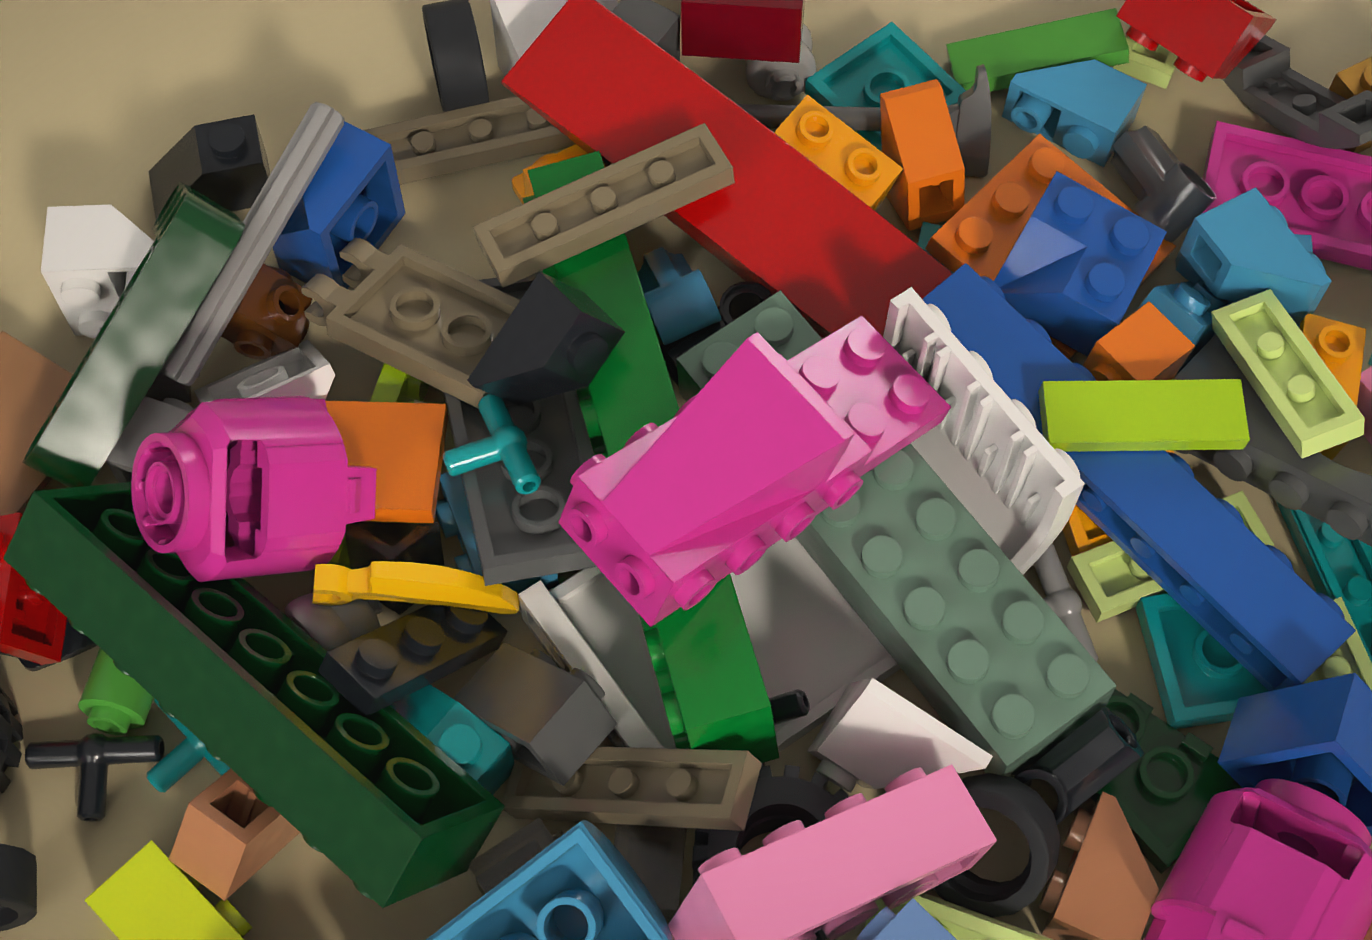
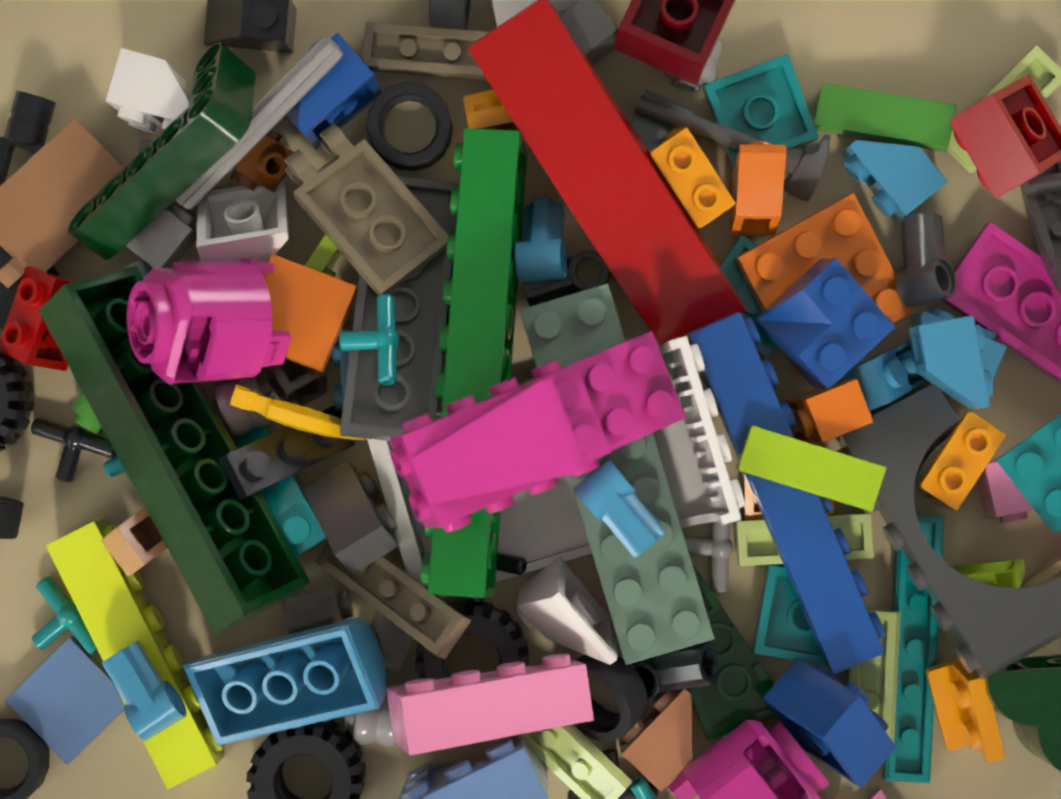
camera: 20 degrees right, 25 degrees up
black slope [467,272,625,405] -> none
dark tan plate [473,123,735,288] -> none
yellowish green plate [1211,289,1365,459] -> none
none -> black tyre [366,82,453,171]
none -> dark azure piece [573,459,666,558]

